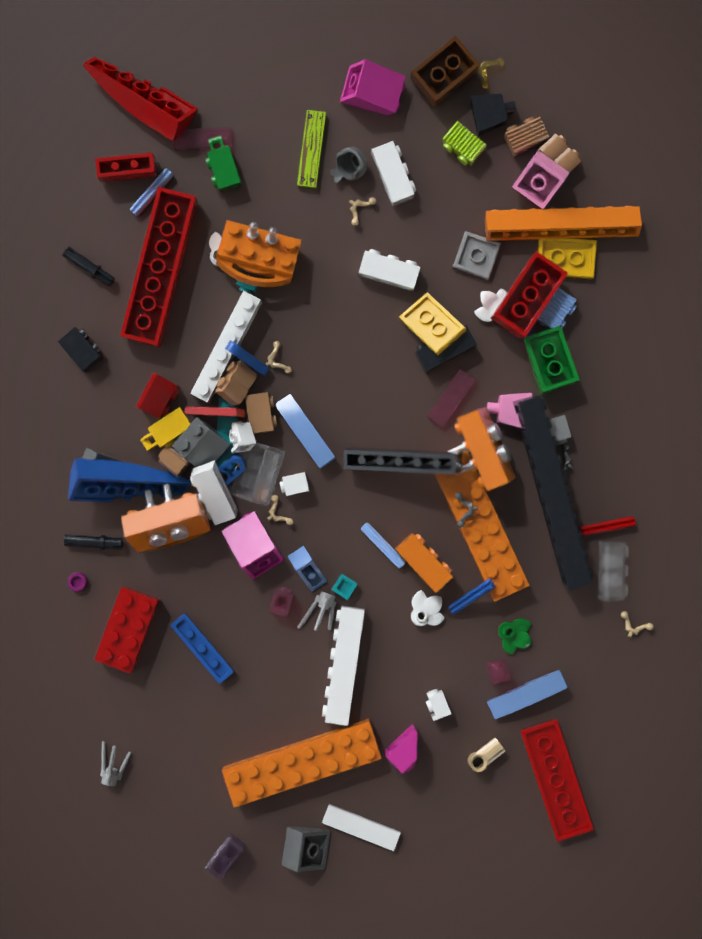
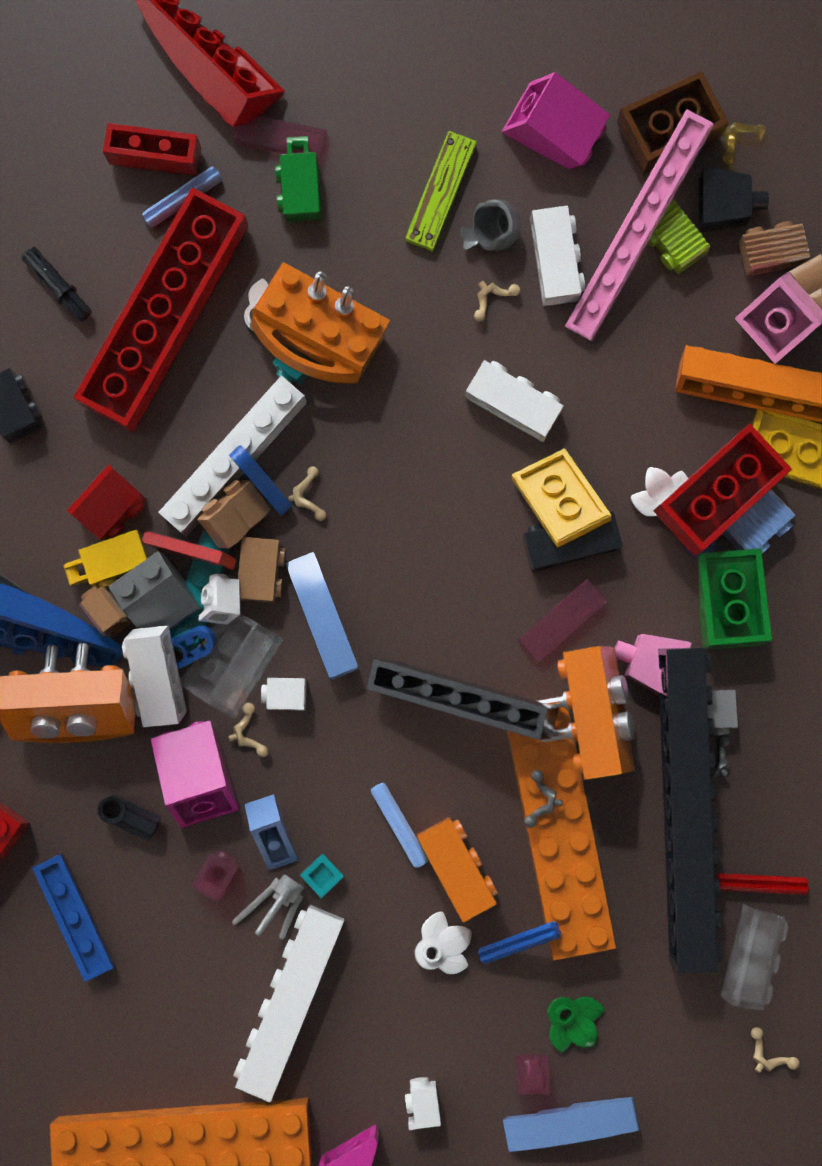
camera: 20 degrees right, 5 degrees down
light grey tile [452,231,501,280] -> none
none -> black piece [97,794,162,842]
none -> bright pink tile [565,109,714,341]

